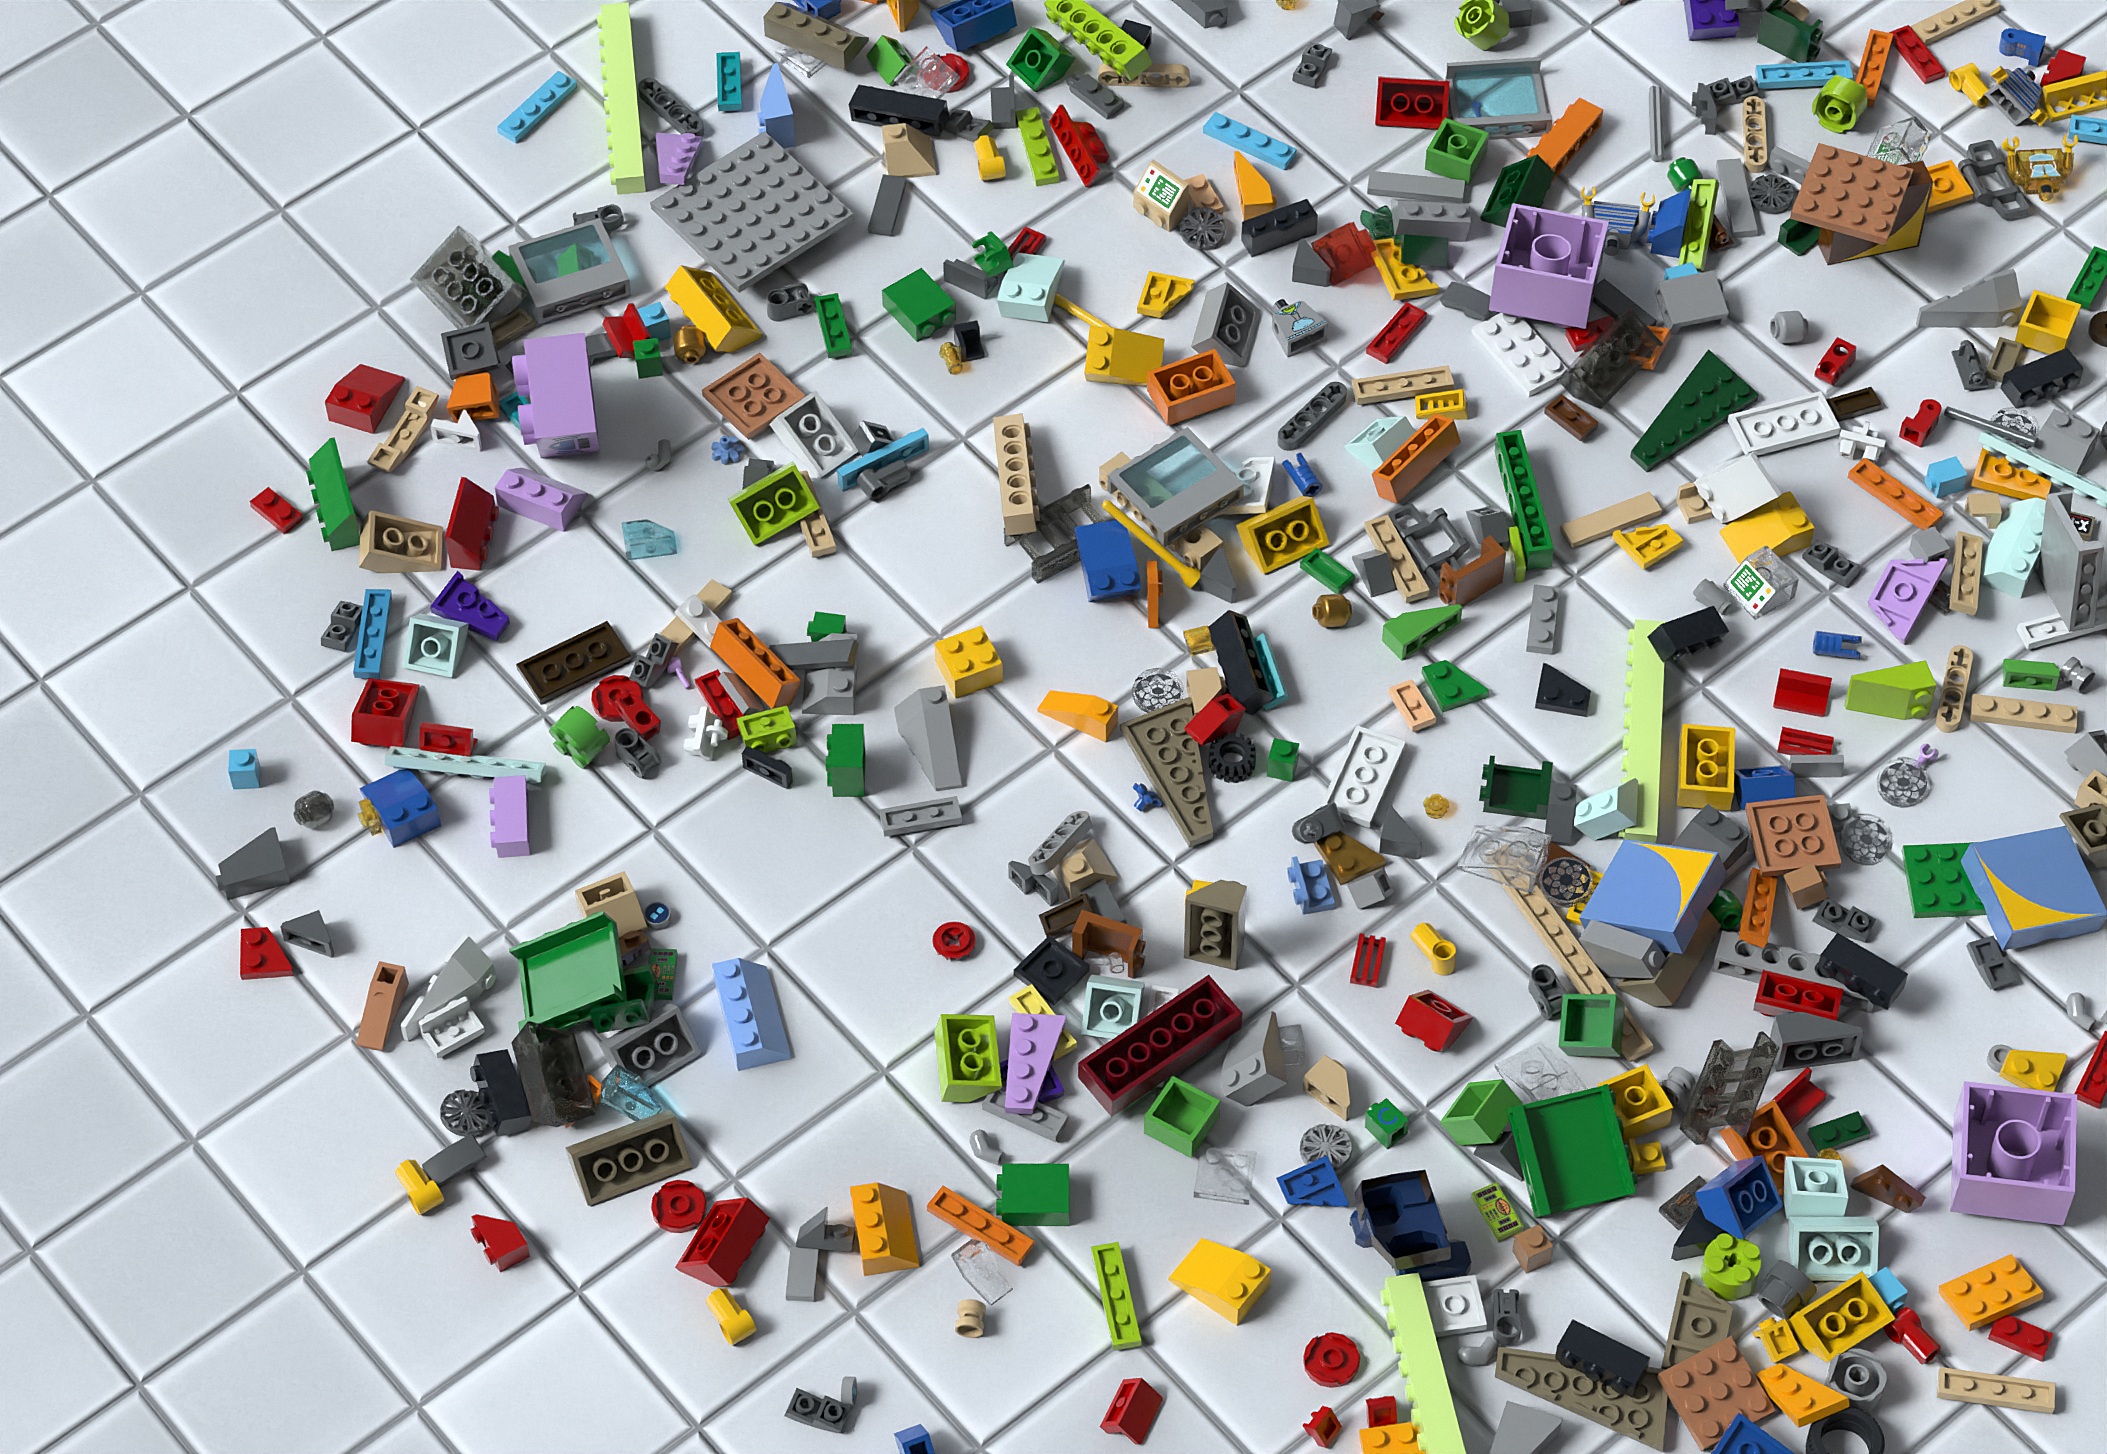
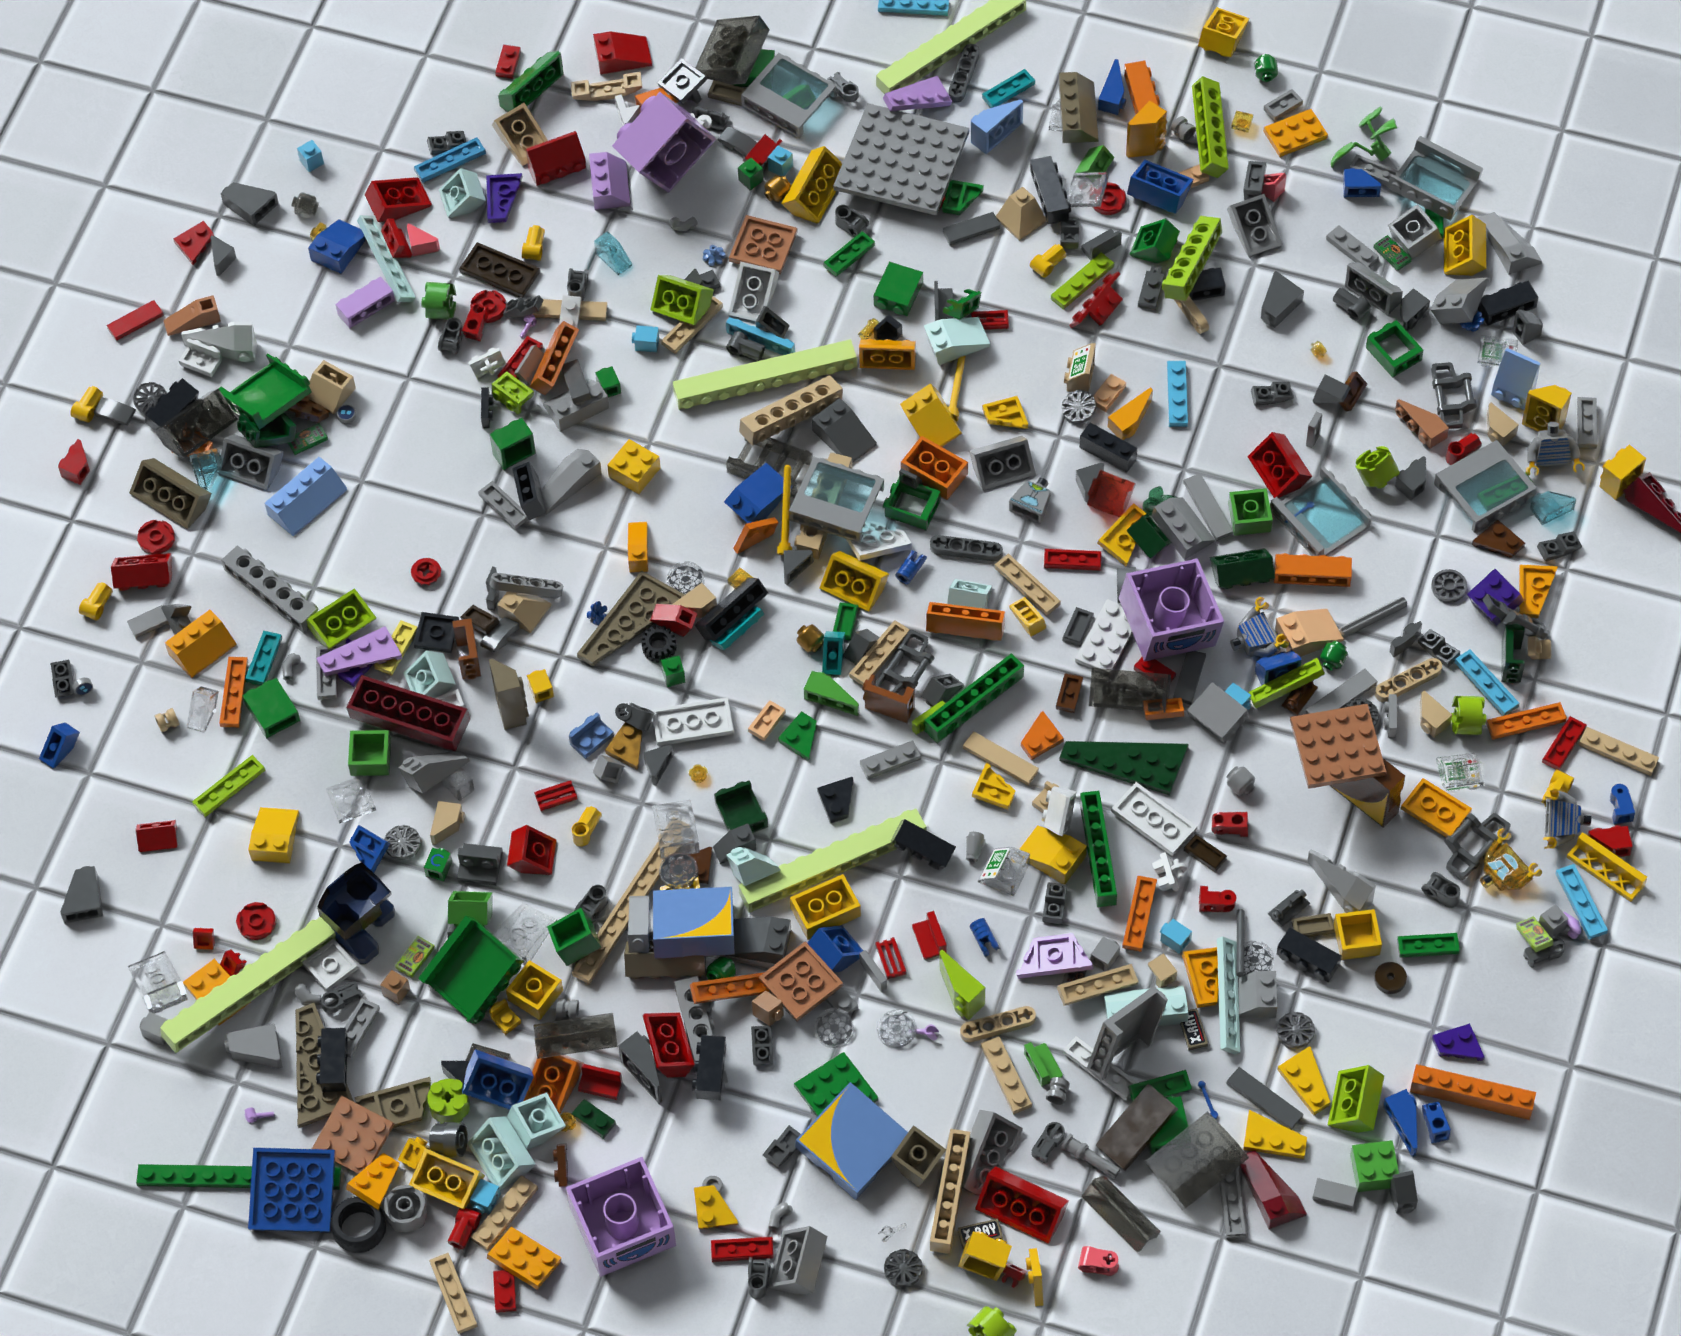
camera: 60 degrees right, 5 degrees up
none -> red tile [106,300,164,341]
none -> light grey brick [221,545,319,633]
none -> teal plate [245,630,282,685]
none -> light grey plate [344,998,380,1058]
none -> coral slope [407,223,440,256]
none -> dark grey bracket [457,843,503,886]
none -> tan plate [471,1175,538,1251]
none -> black brick [512,461,546,520]
none -> yellow piece [522,225,545,261]
none -> dark grey piece [567,268,589,301]
none -> medium azure brick [632,325,660,353]
none -> yellowish green brick [673,339,857,409]
none -> dark grey slope [812,398,877,463]
none -> teal slope [822,631,845,675]
none -> light orange slope [859,339,916,370]
none -> green window [883,478,941,531]
none -> dark grey slope [899,469,923,489]
none -> green wing [942,180,984,215]
none -> orange wing [1021,711,1064,760]
none -> dark grey tile [1062,607,1094,647]
none -> green brick [1079,791,1117,908]
none -> light nougat slope [1275,609,1344,657]
none -> light grey tile [1306,411,1323,448]
none -> tan slope [1420,690,1452,738]
none -> dark grey piece [1421,872,1460,908]
none -> flat silver wheel [1431,569,1467,603]

